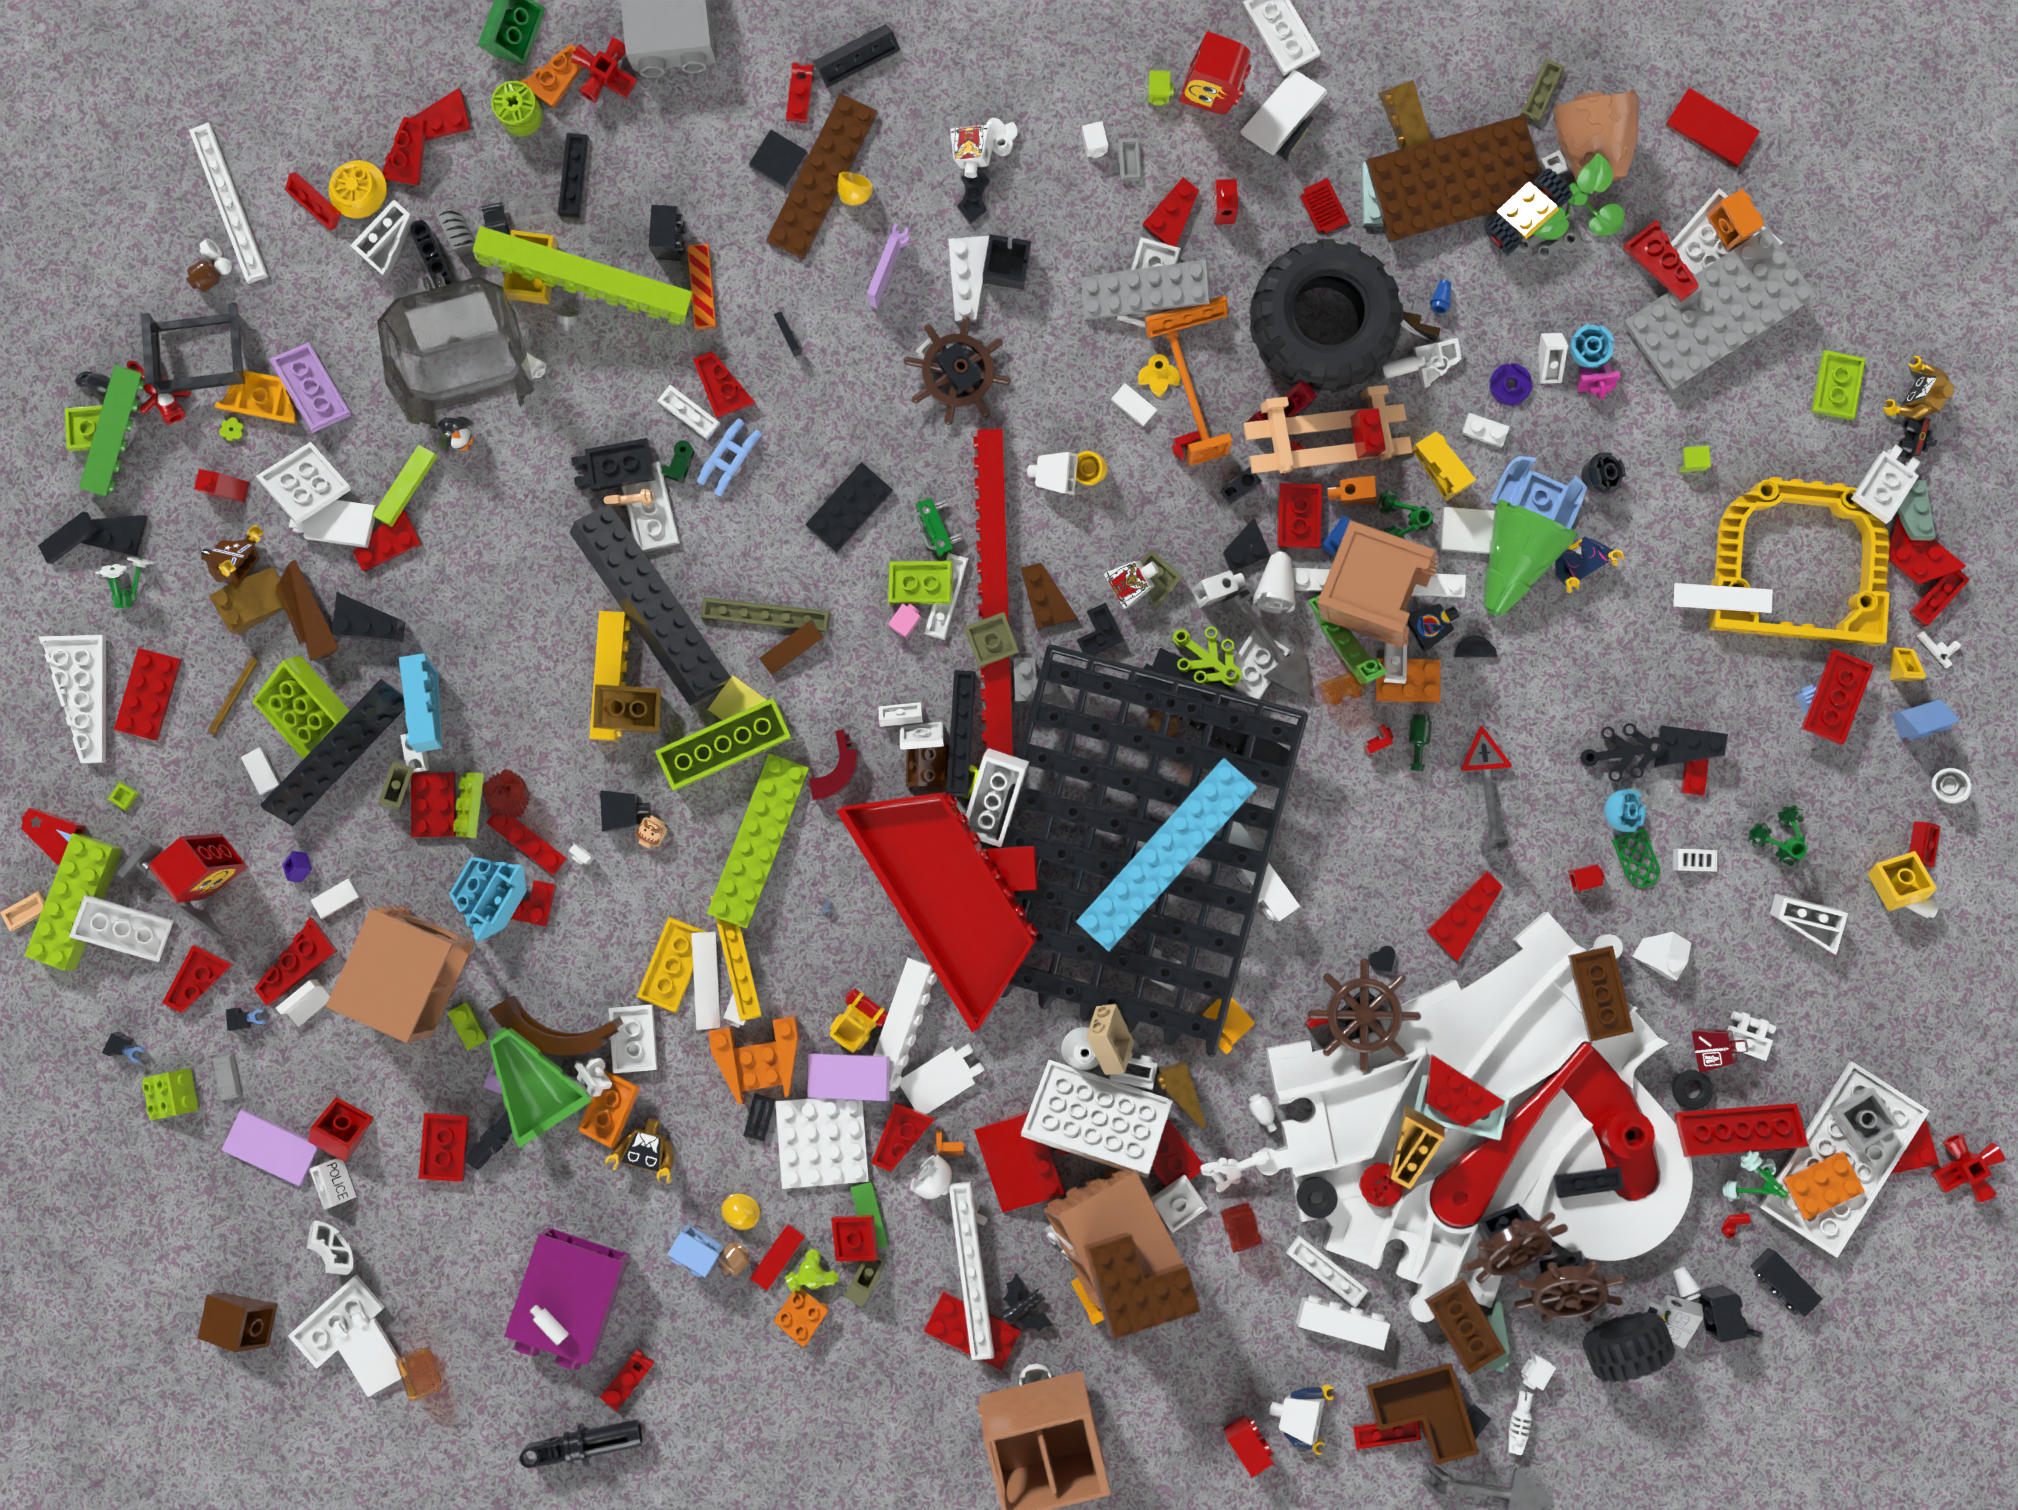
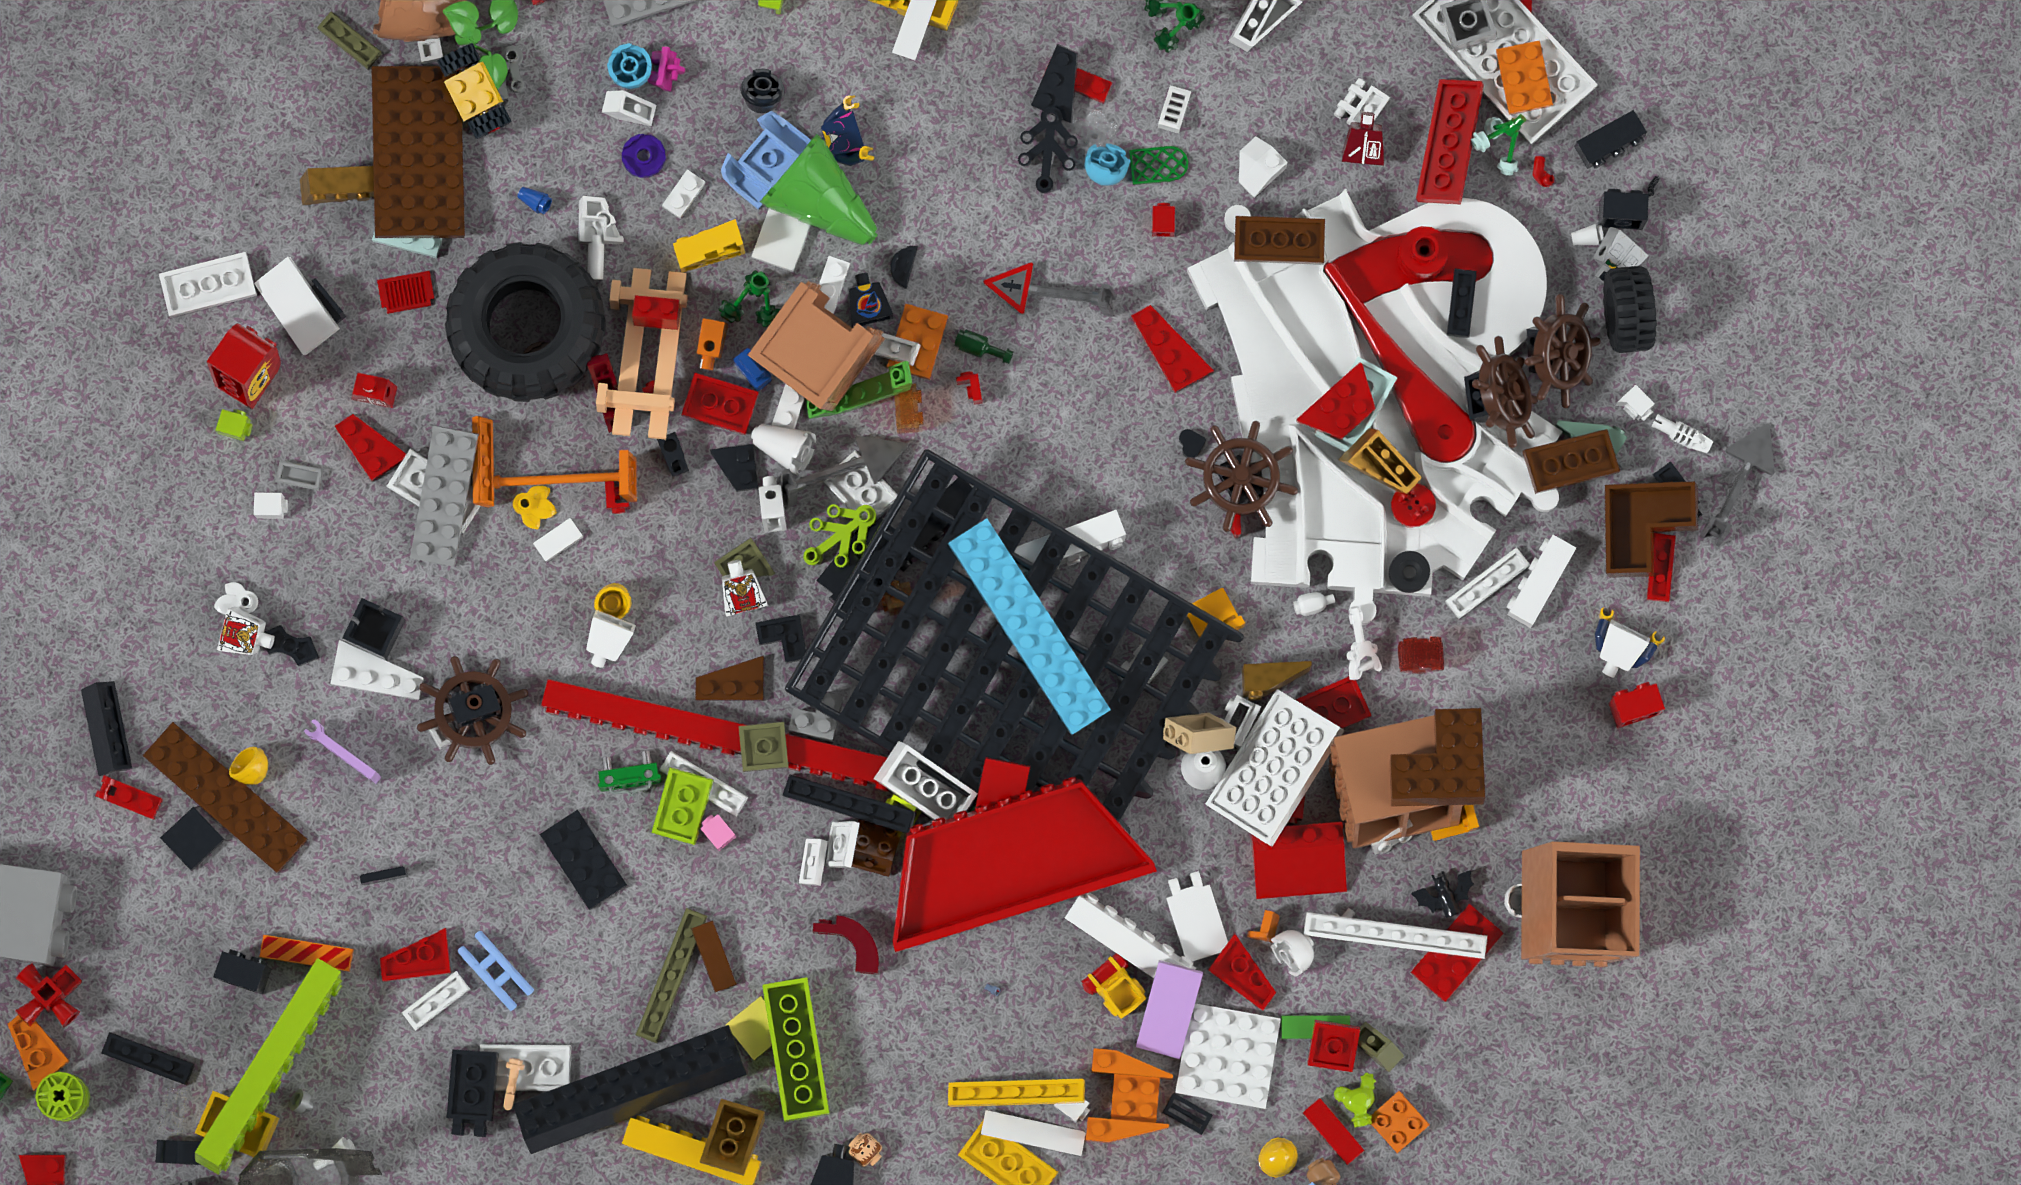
camera: 75 degrees left, 5 degrees down
dark green leg [661,440,694,484] -> none
lime plate [706,753,809,929] -> none
white tile [1150,1174,1208,1233] -> none
dark brown slope [1401,311,1441,341] -> none
black tyre [1672,1070,1713,1110] -> none

